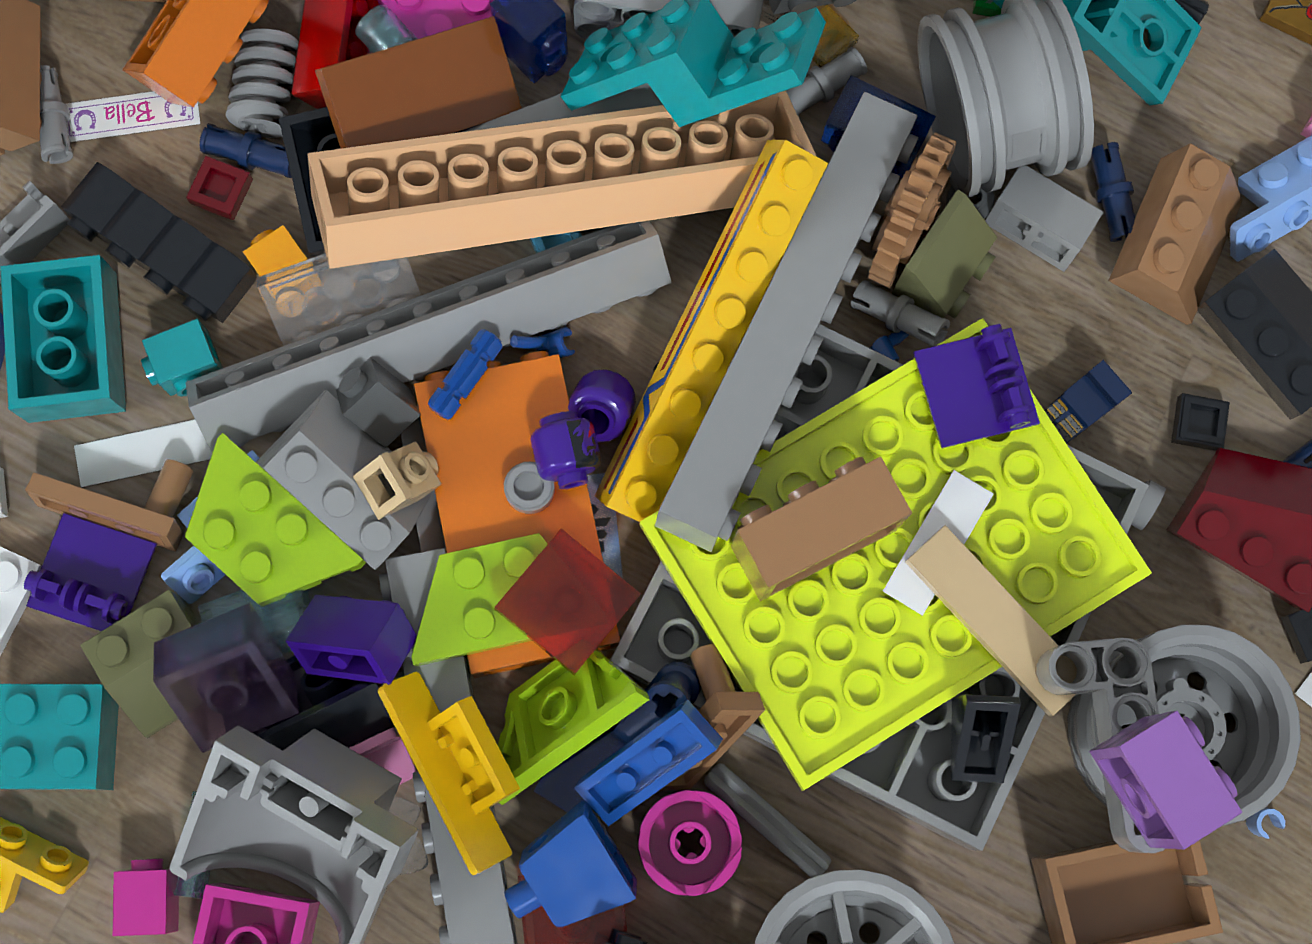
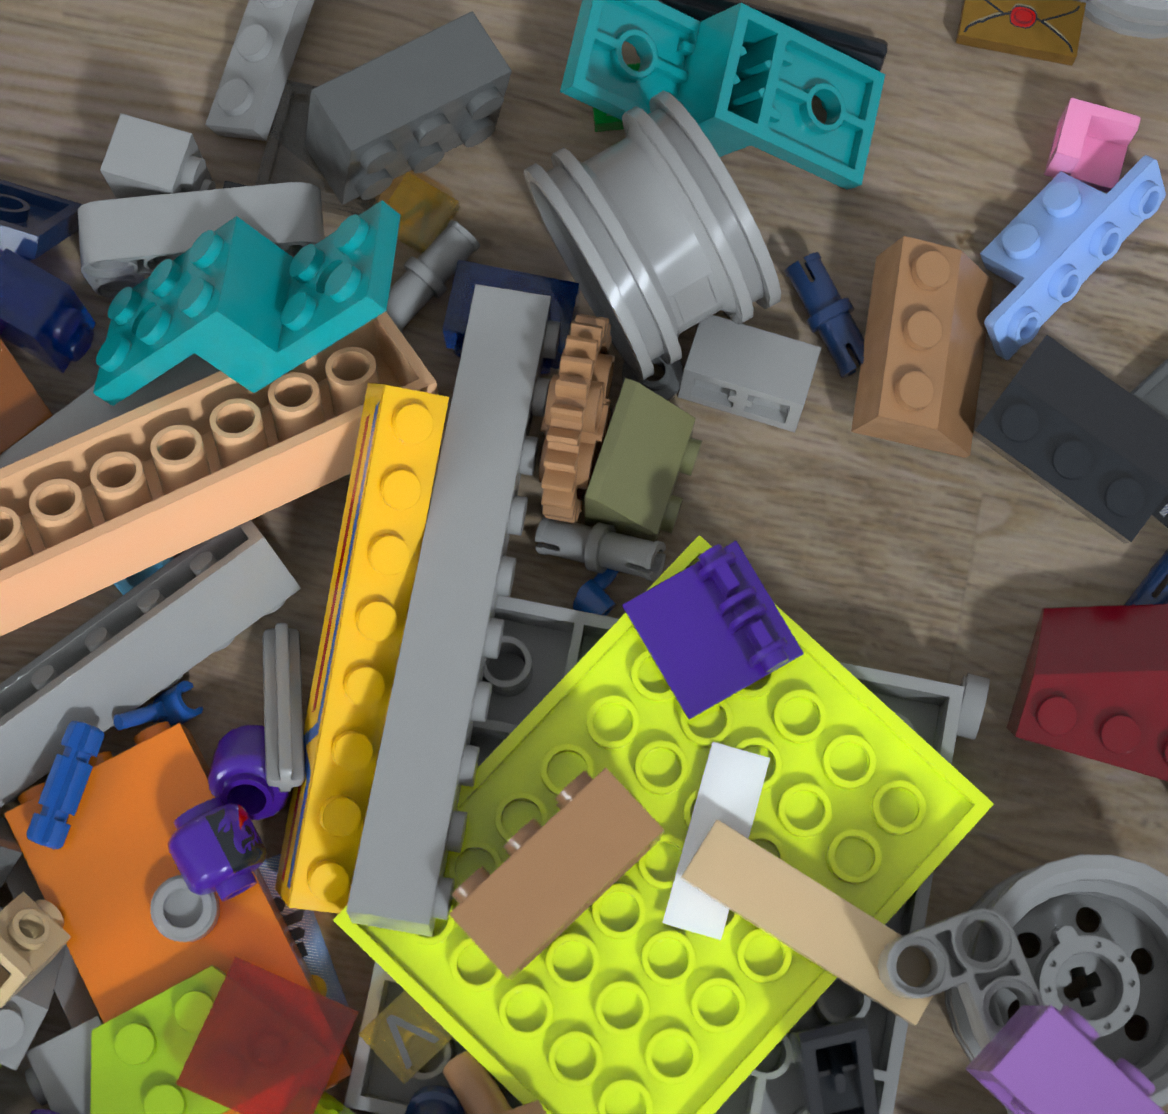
camera: 10 degrees left, 0 degrees up
dark blue leg [1044,360,1132,444] -> none
black tile [1171,393,1230,451] -> none
none -> light grey axle [262,623,305,792]
none -> clear yellow tile [358,990,454,1084]

